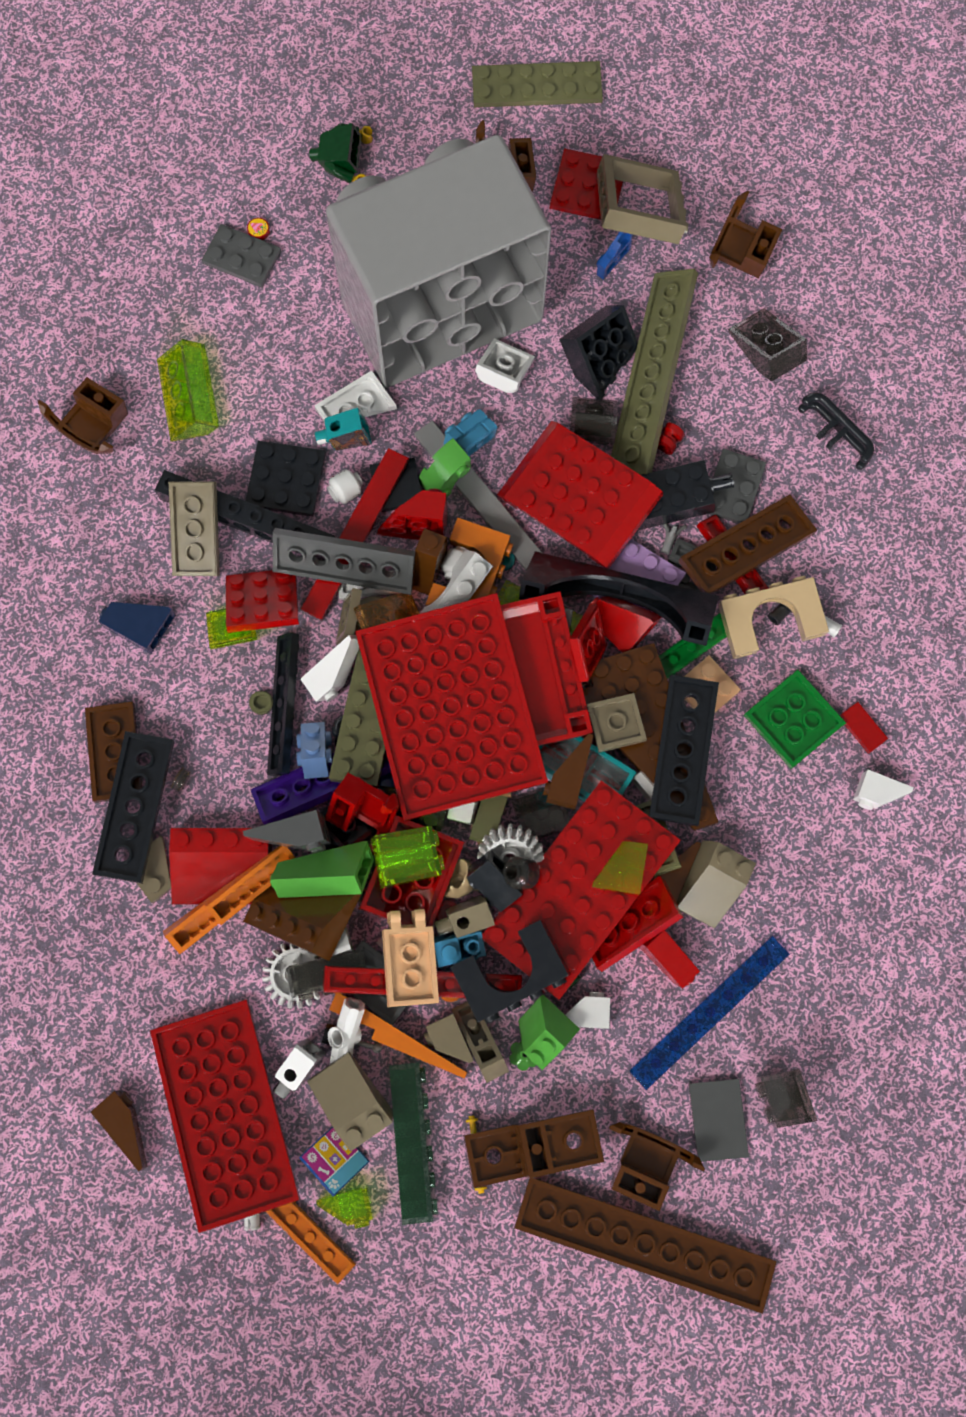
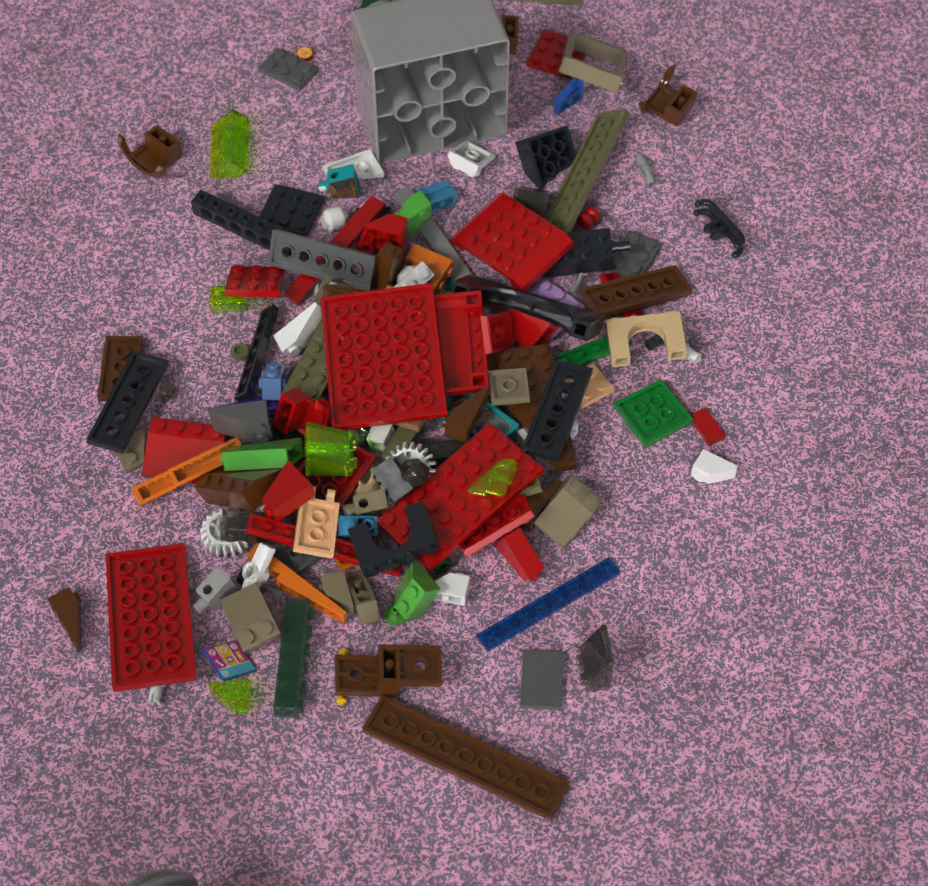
camera: 10 degrees right, 20 degrees down
dark blue slope [98,602,176,654] -> none
dark tan tile [168,481,220,576] -> none
orange tile [266,1202,356,1285] -> none
reddish brown piece [609,1122,705,1211] -> none
clear smoke slope [728,308,807,382] -> none
none -> red slope [261,461,316,523]
none -> light grey pin [635,154,658,188]

